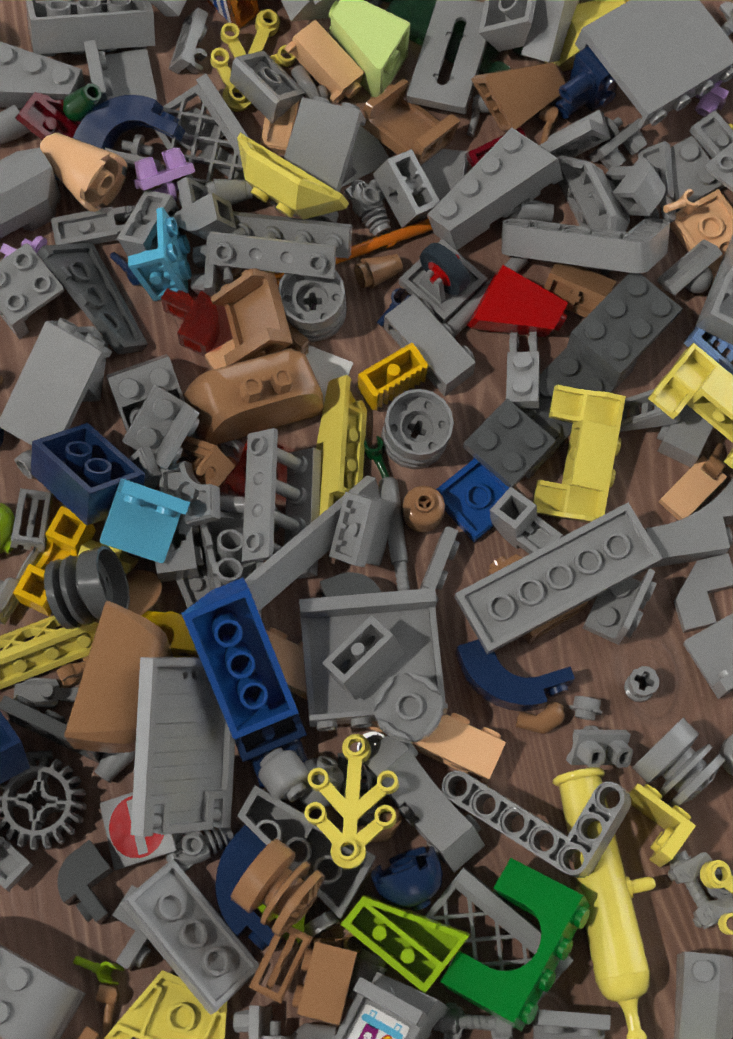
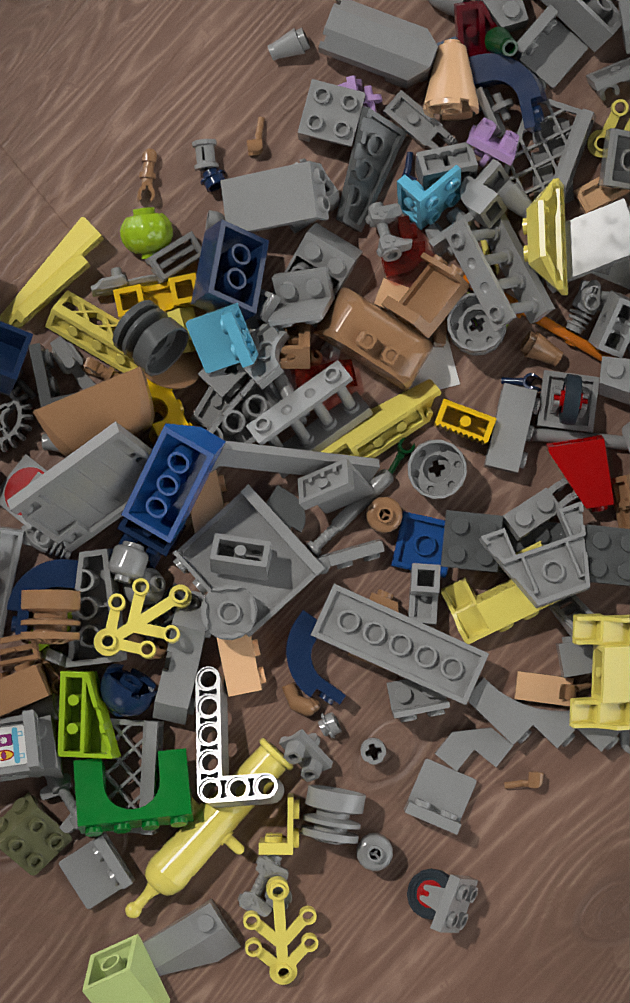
camera: 60 degrees right, 15 degrees up
none -> light grey piece [365,202,412,262]
none -> light grey wing [479,501,590,608]

